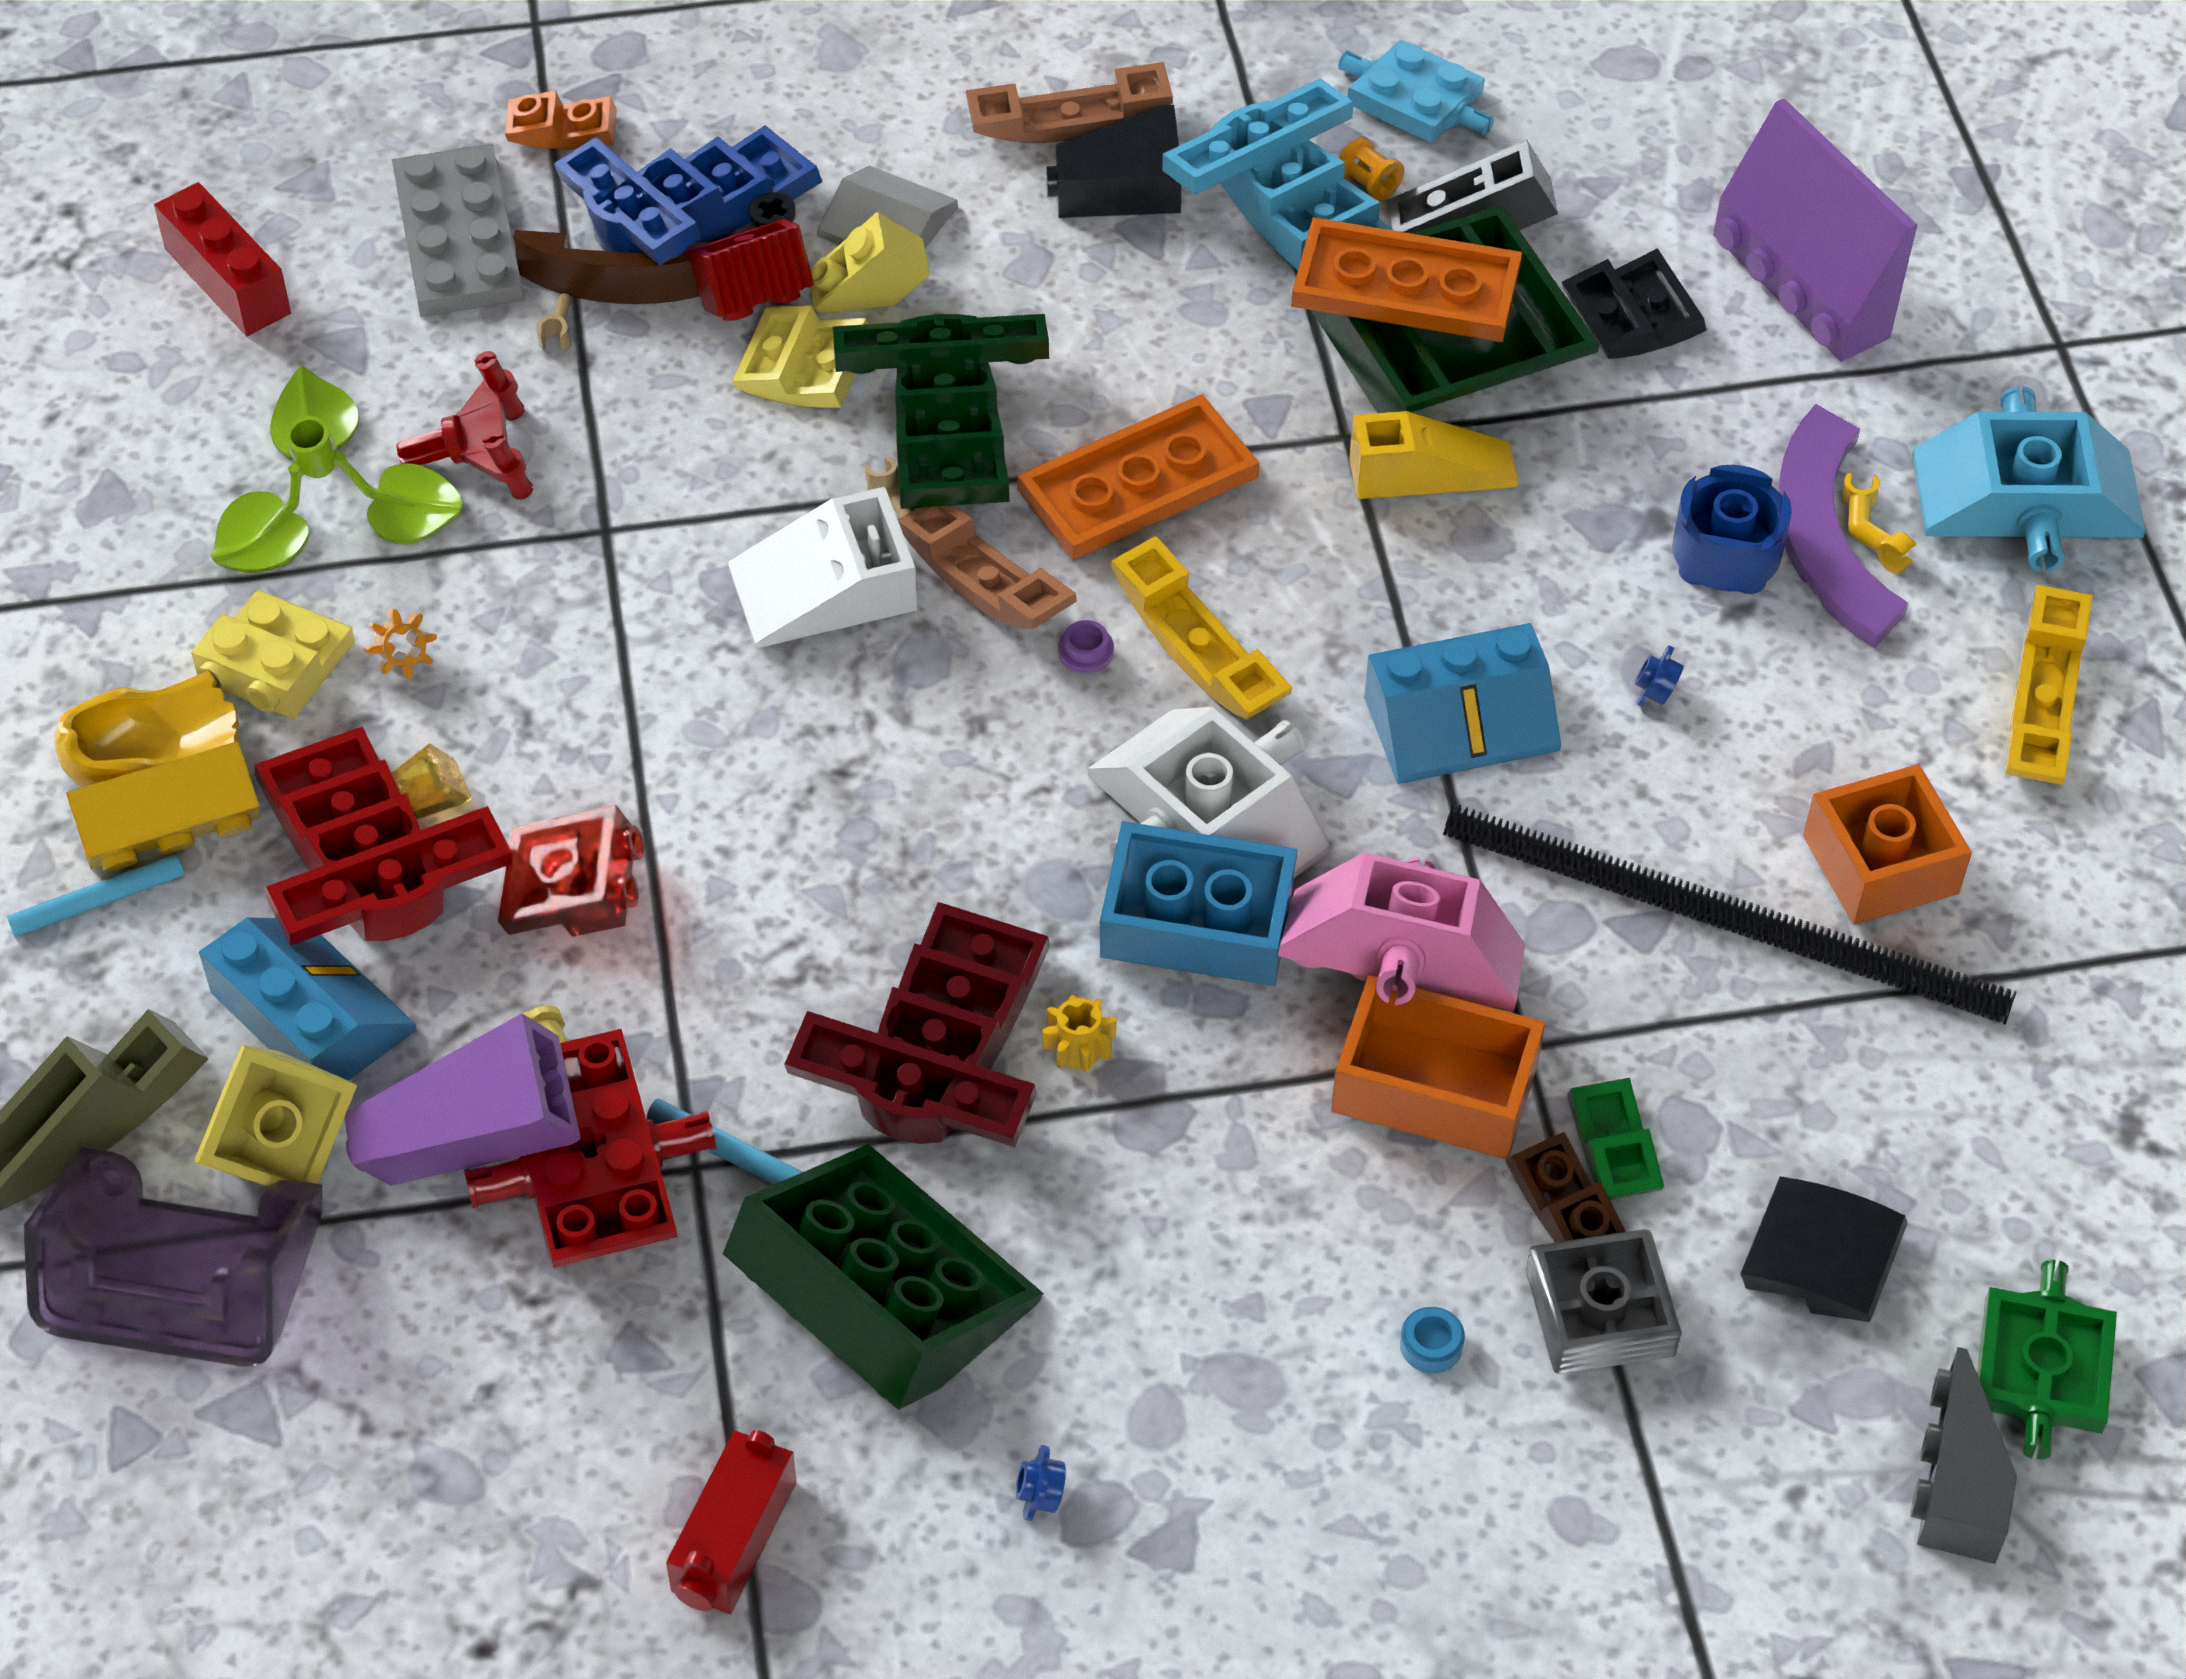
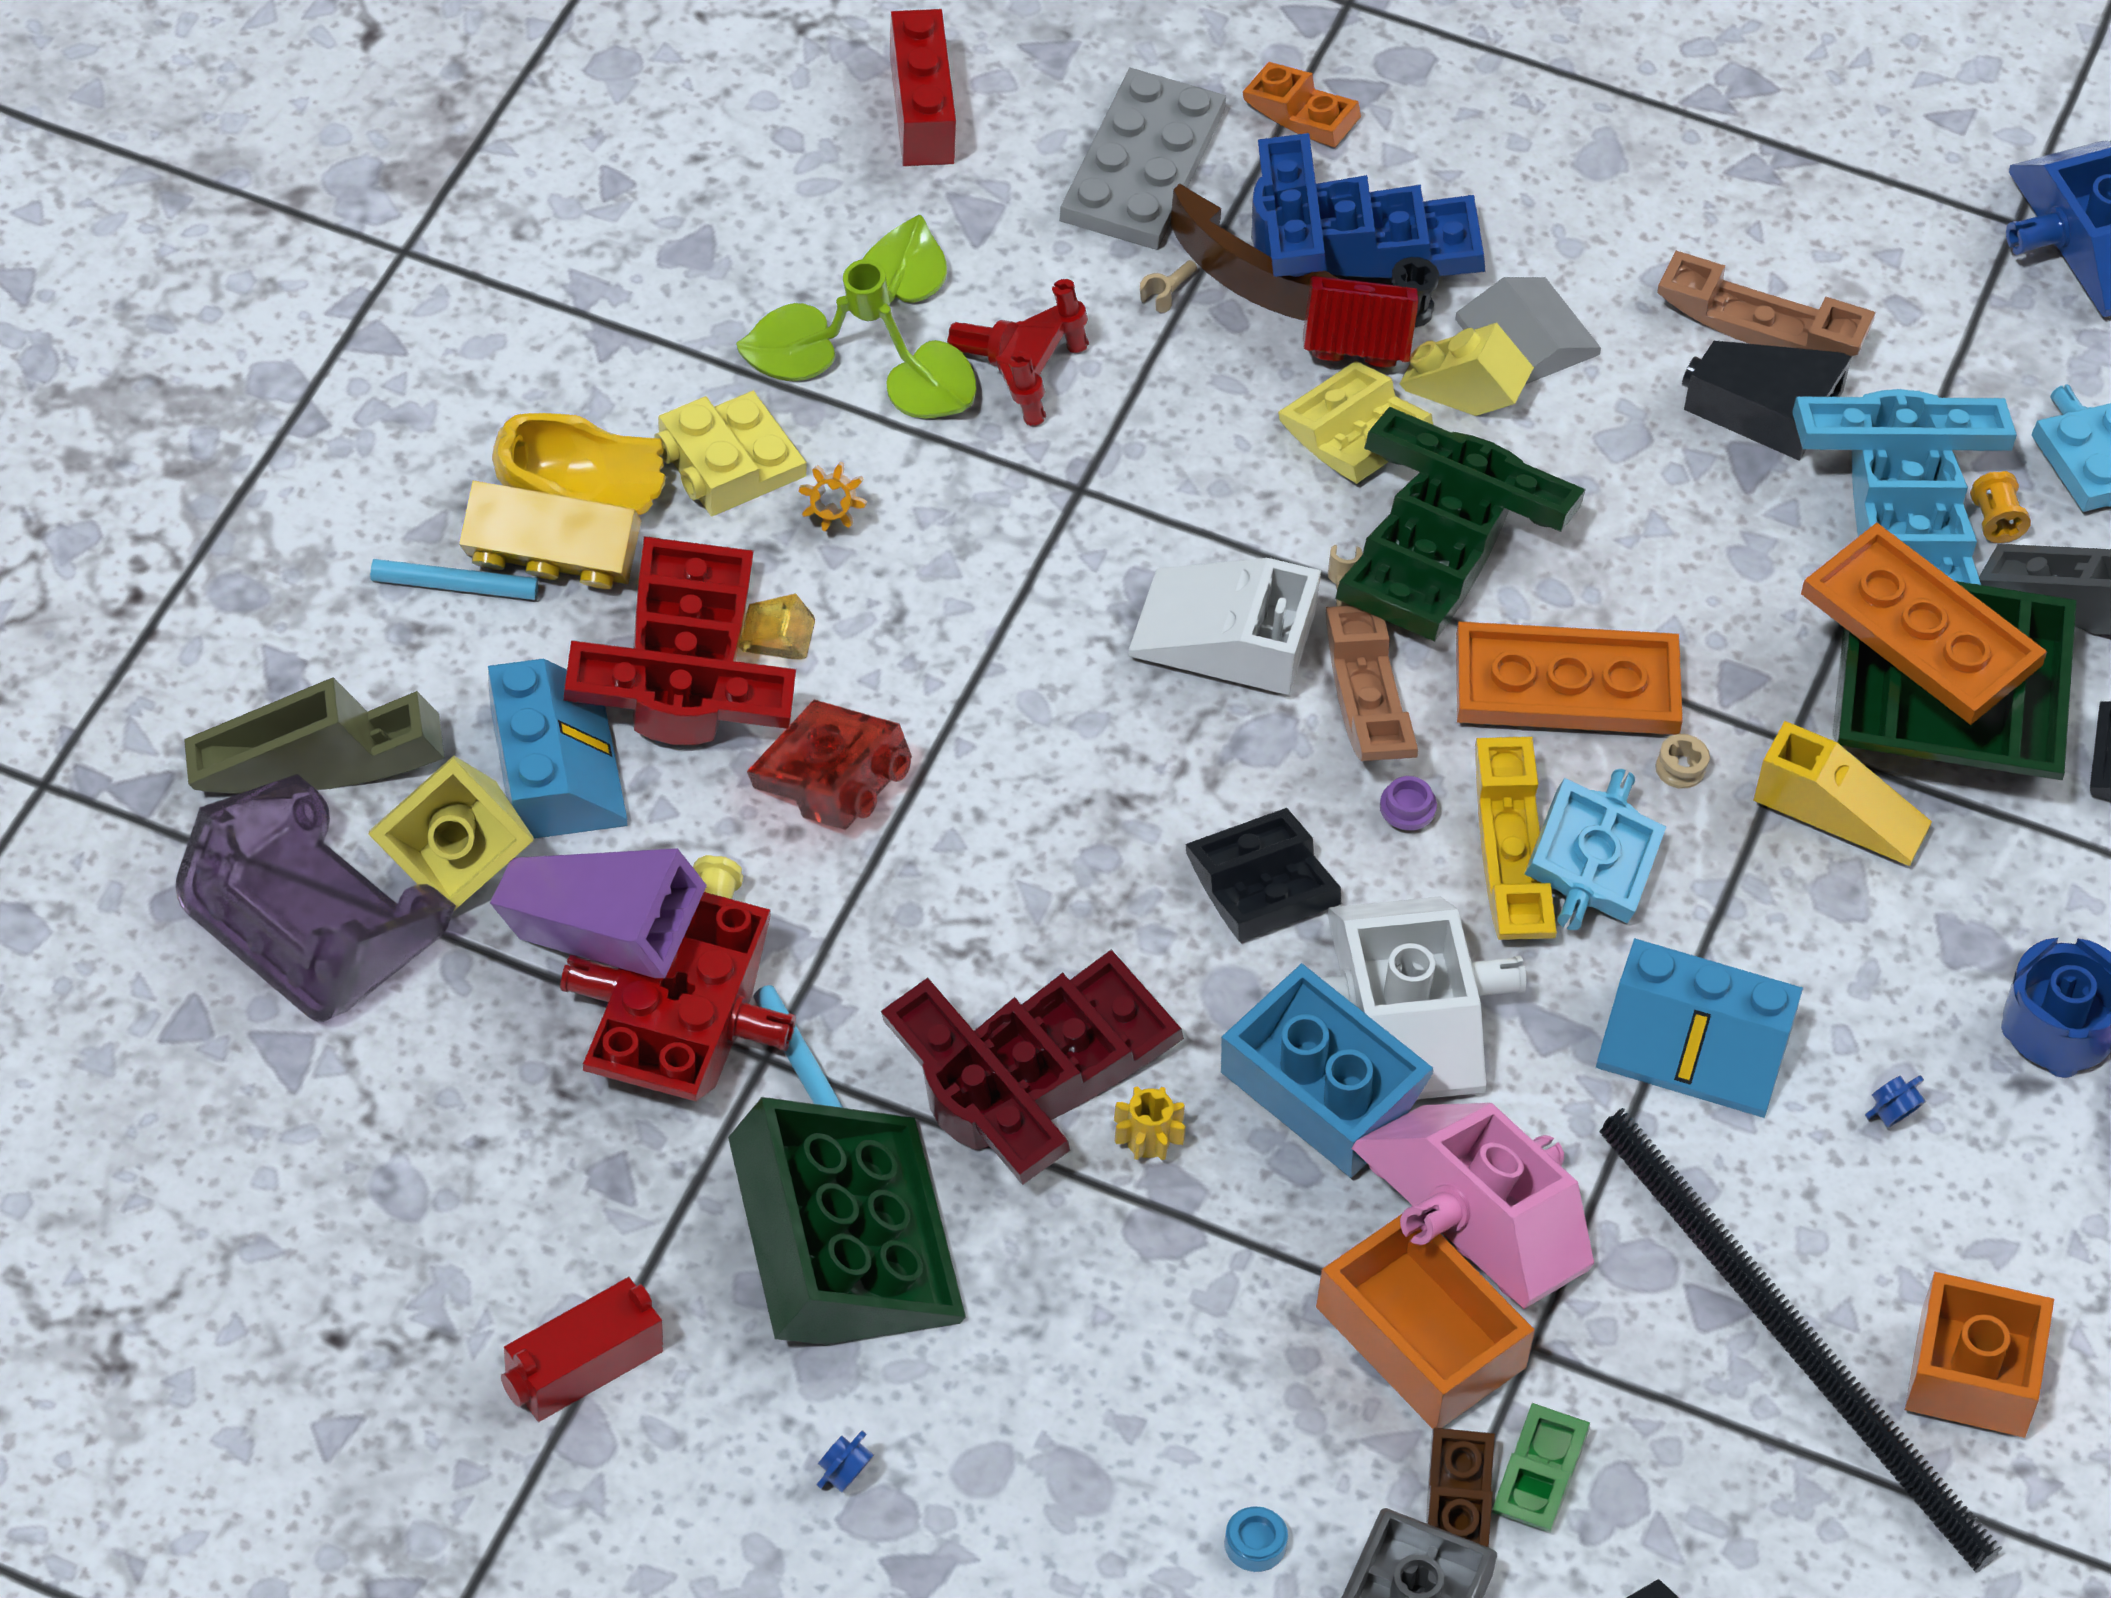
camera: 30 degrees right, 0 degrees up
none -> black slope [1185,807,1342,942]
none -> medium azure plate [1524,769,1666,930]
none -> tan bush [1655,734,1710,789]

